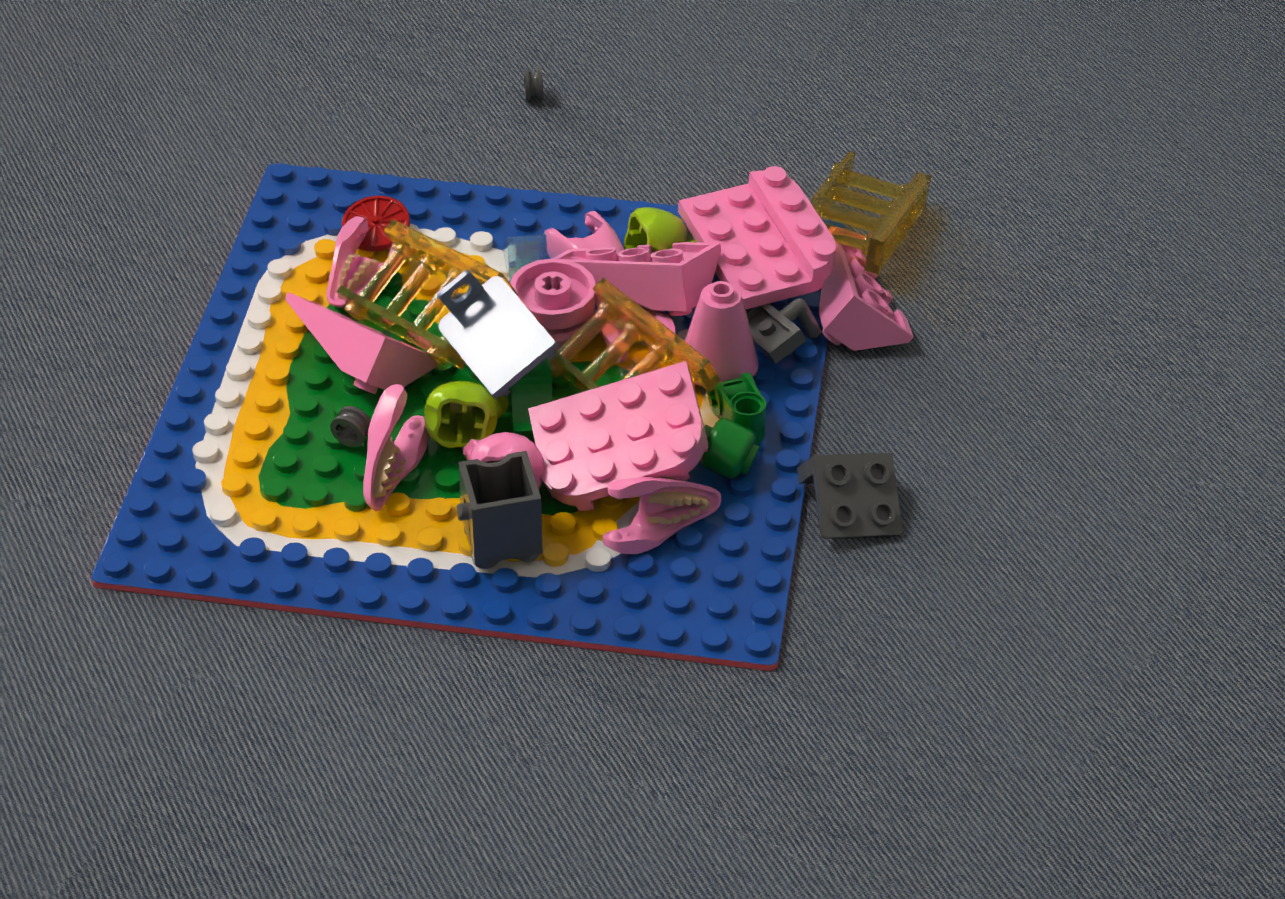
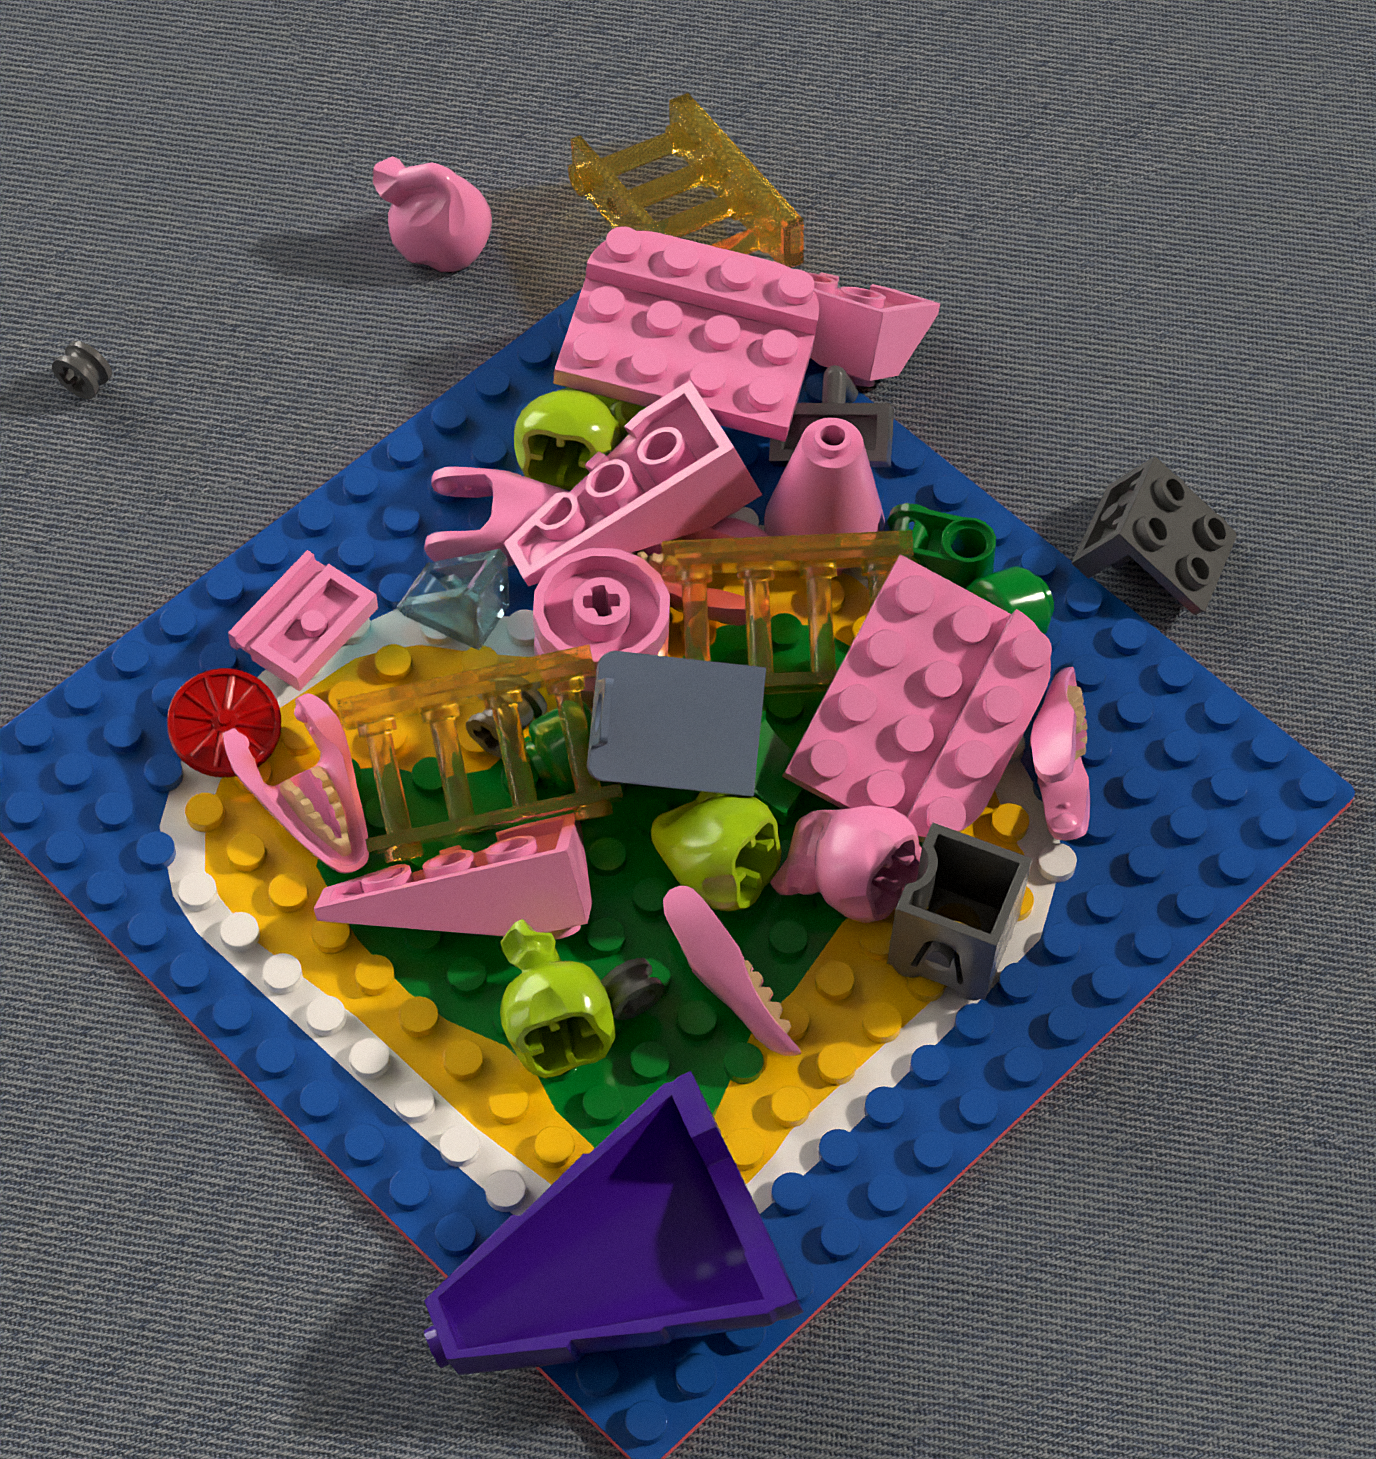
camera: 55 degrees left, 15 degrees up
none -> bright pink plate [228,550,378,692]
none -> bright pink piece [373,156,492,272]
none -> dark purple cone [424,1071,804,1375]
none -> lime piece [500,919,615,1078]

